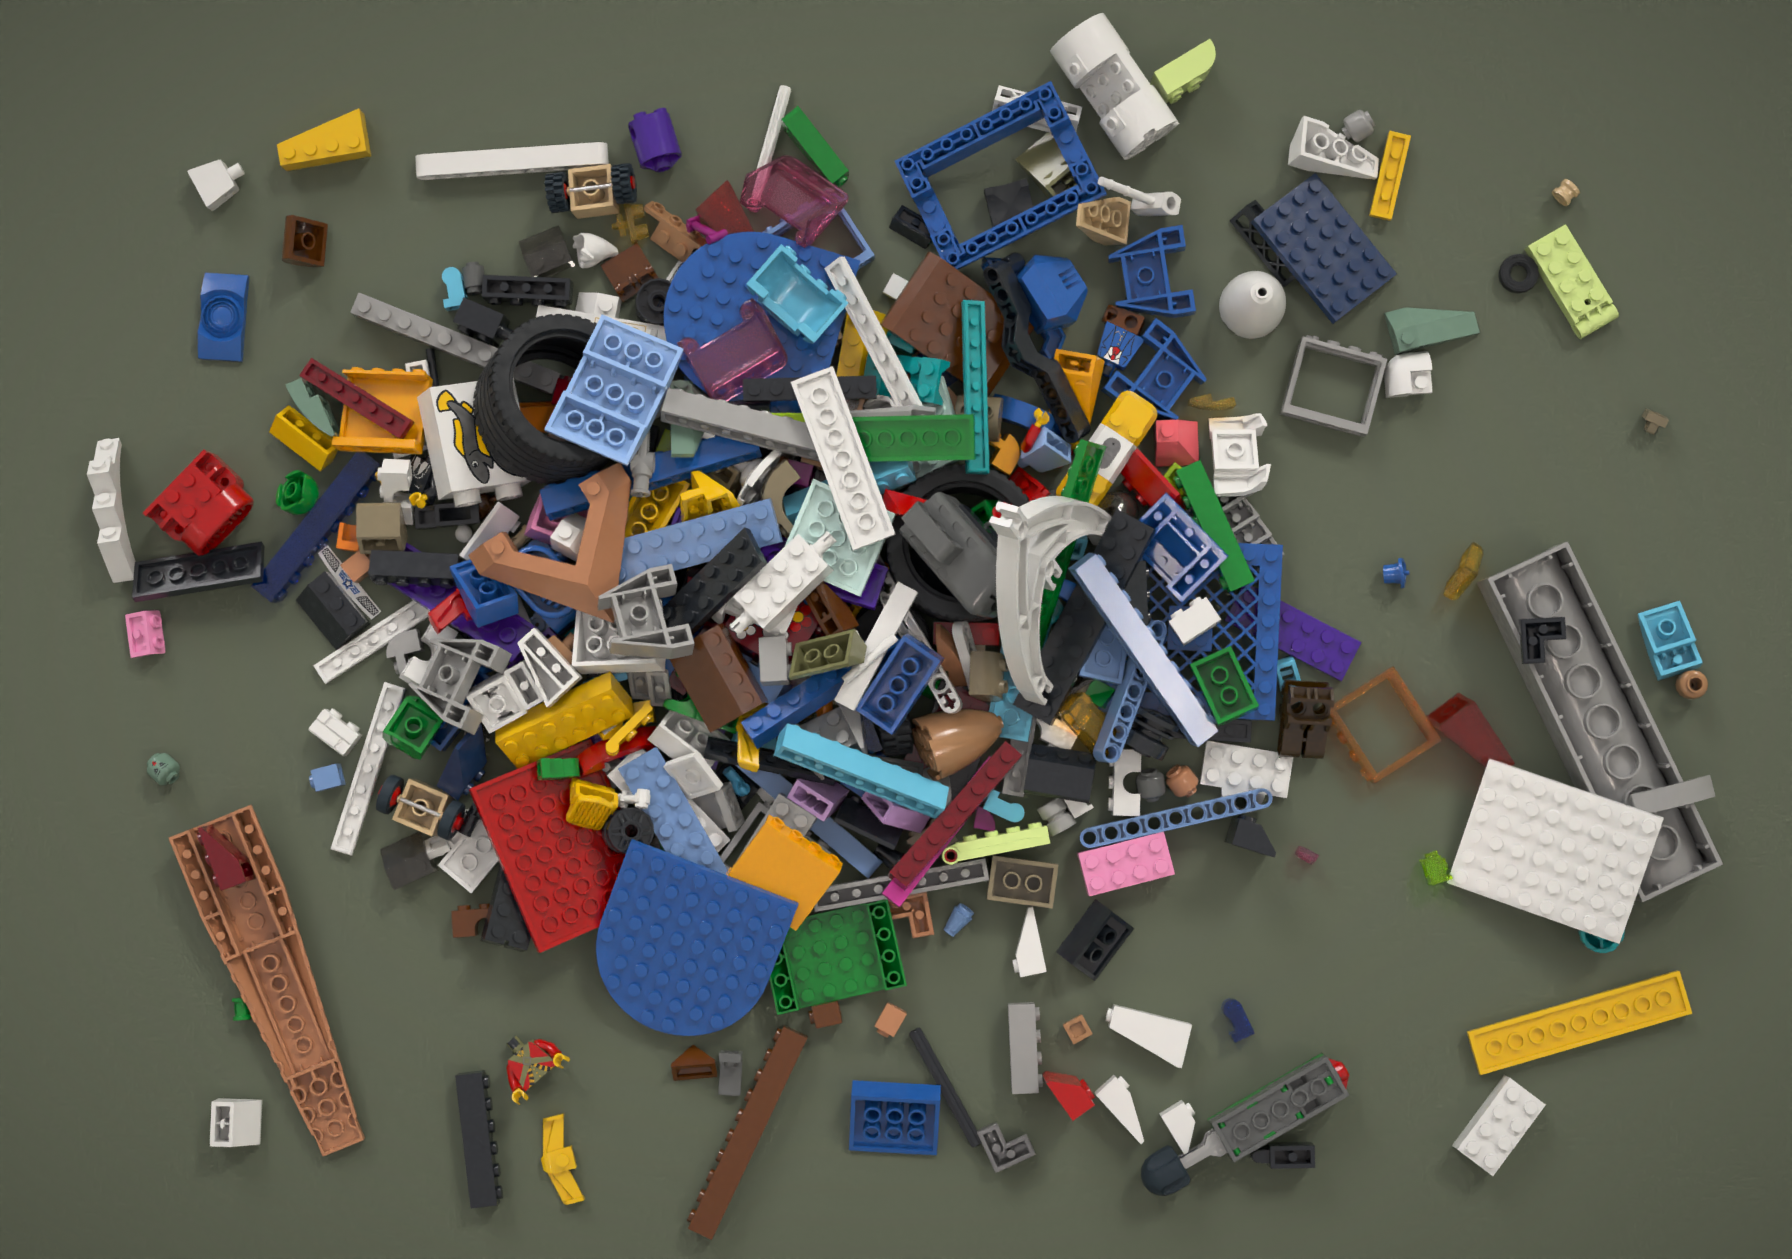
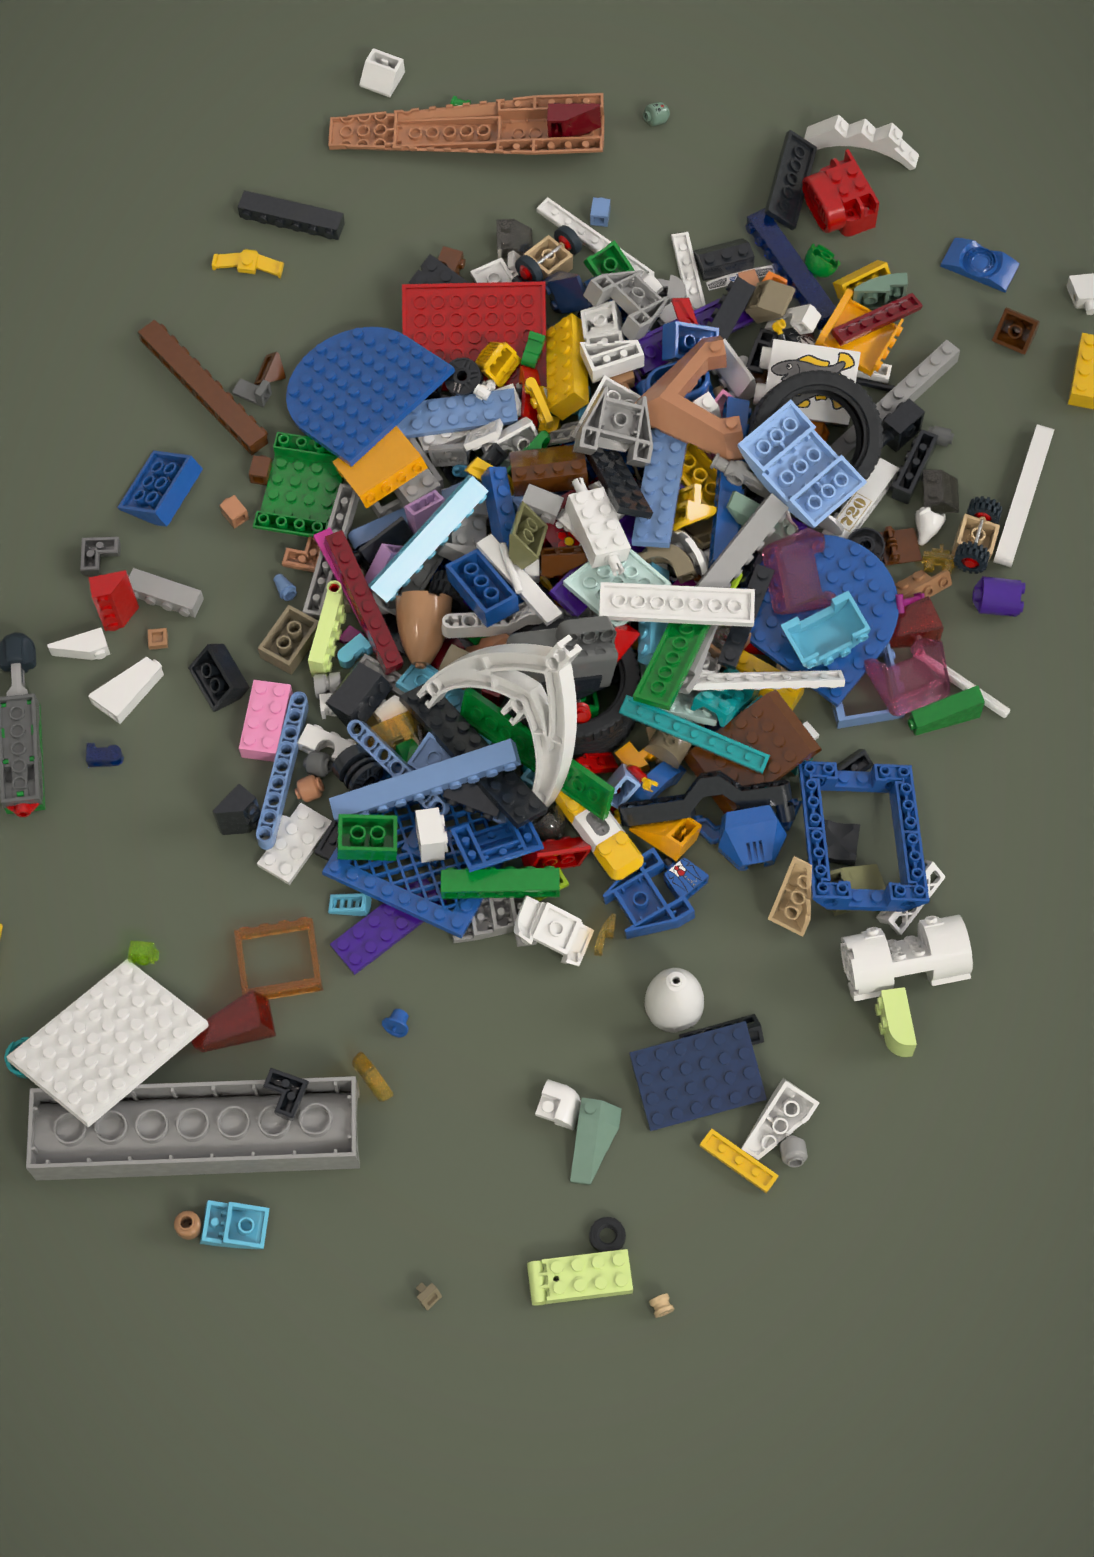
camera: 110 degrees right, 20 degrees down
bright pink bracket [125,610,165,658] -> none
white brick [308,708,362,756] -> none
medium azure leg [442,267,467,311] -> none
torso [506,1036,570,1105] -> none
white slope [575,292,622,318] -> none
black axle [909,1027,982,1147] -> none
white slope [1012,906,1047,977] -> none
white piece [1098,177,1181,216] -> none
reddish brown leg [1101,305,1145,336] -> none
blue wedge [1108,225,1196,318] -> none
coral slope [1154,420,1199,467] -> none
white slope [1159,1100,1195,1154] -> none
dark brown connector [1277,680,1335,759] -> none
light grey window [1280,335,1387,437] -> none
clear pink tile [1295,846,1319,865] -> none
light grey slope [1630,775,1715,813] -> none

